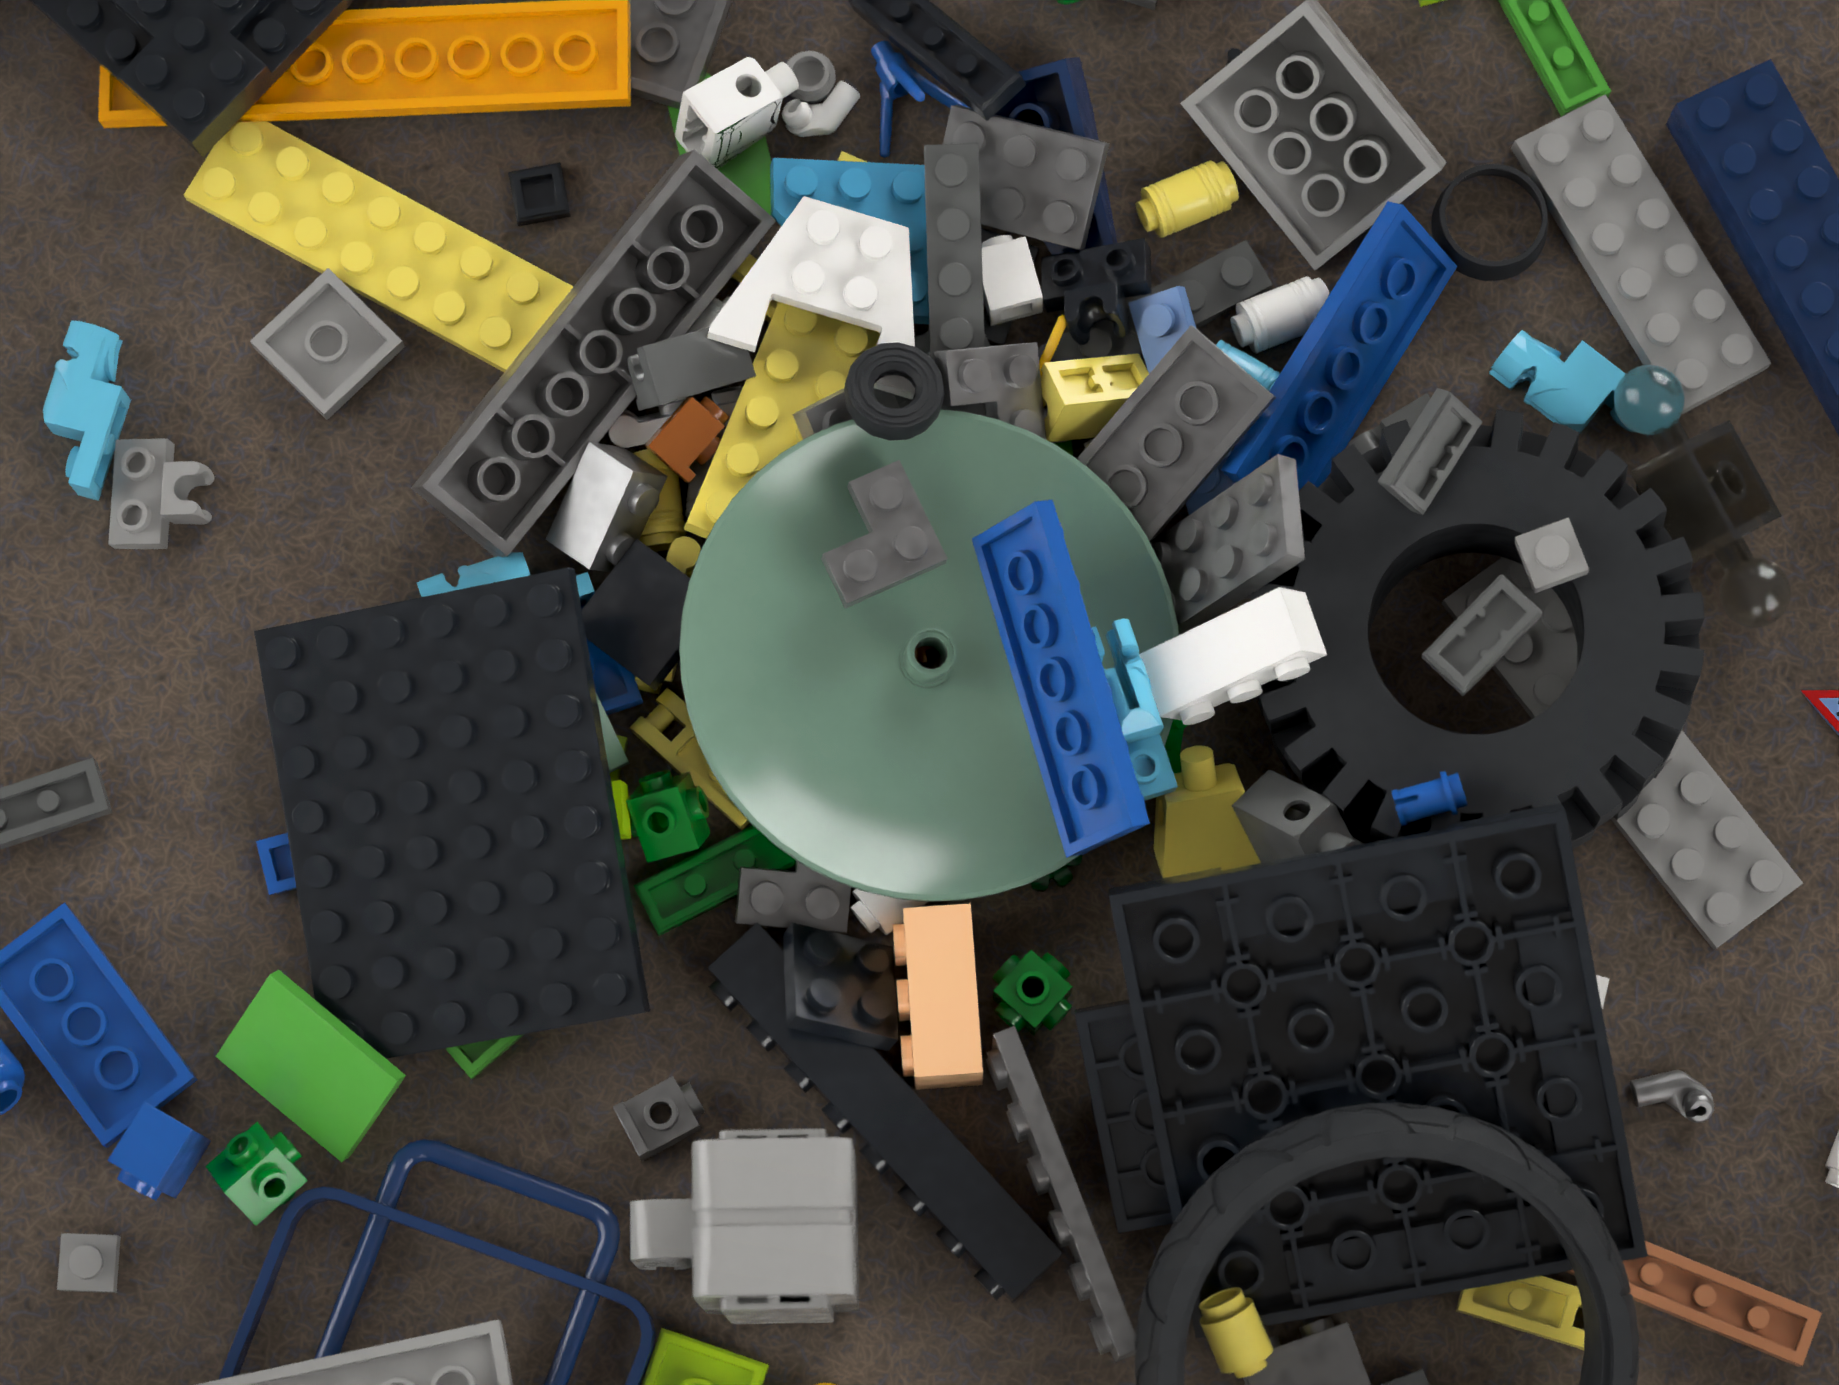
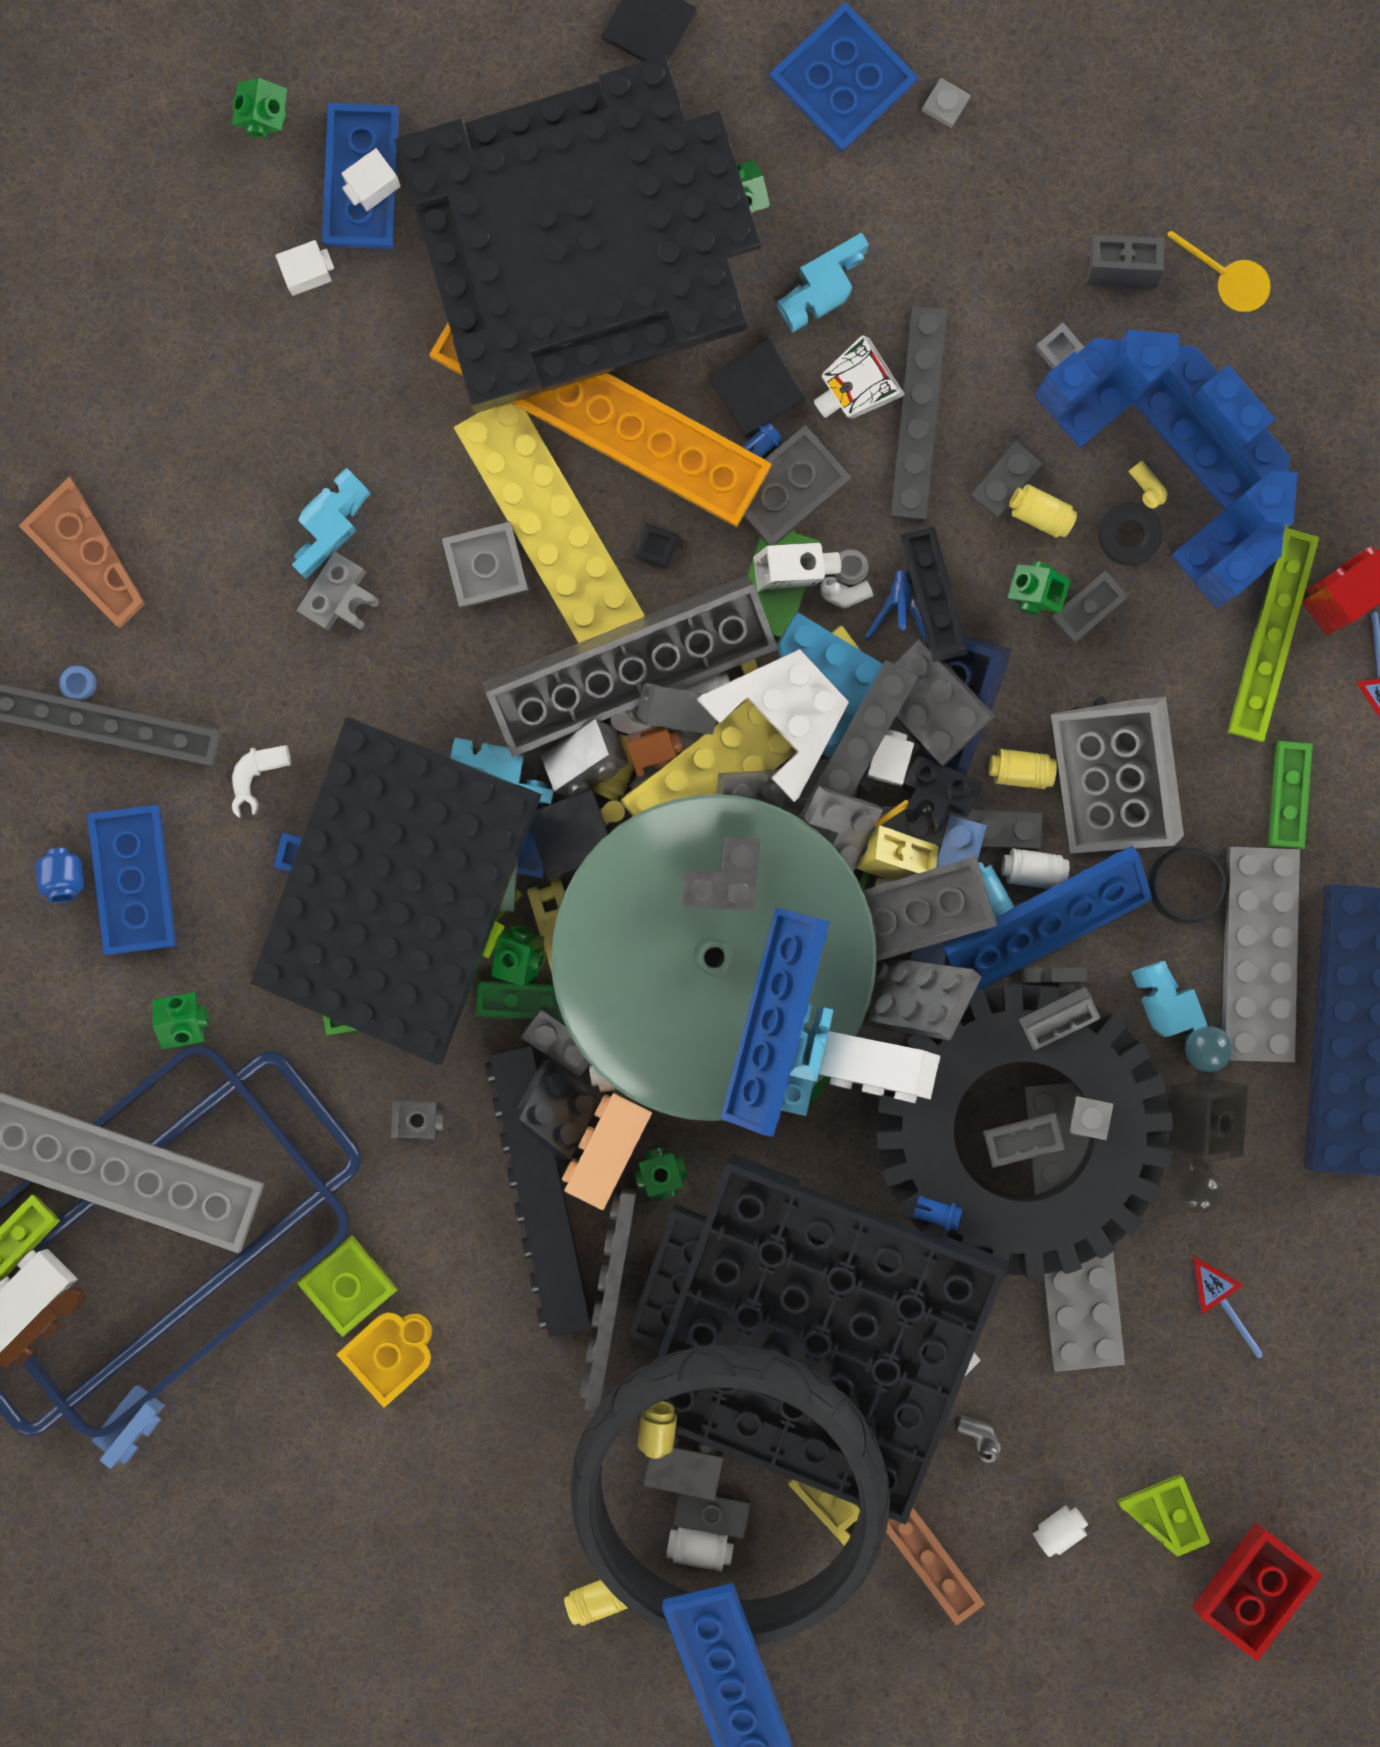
camera: 20 degrees right, 10 degrees up
light grey plate [57,1233,121,1293] -> none
blue brick [107,1101,211,1201] -> none
bright green tile [215,970,406,1162] -> none
light grey piece [630,1129,859,1324] -> none
black tyre [844,342,945,441] -> none
light yellow torso [1154,745,1261,878] -> none
dark grey torso [1232,770,1362,863] -> none
none -> white piece [232,745,291,817]

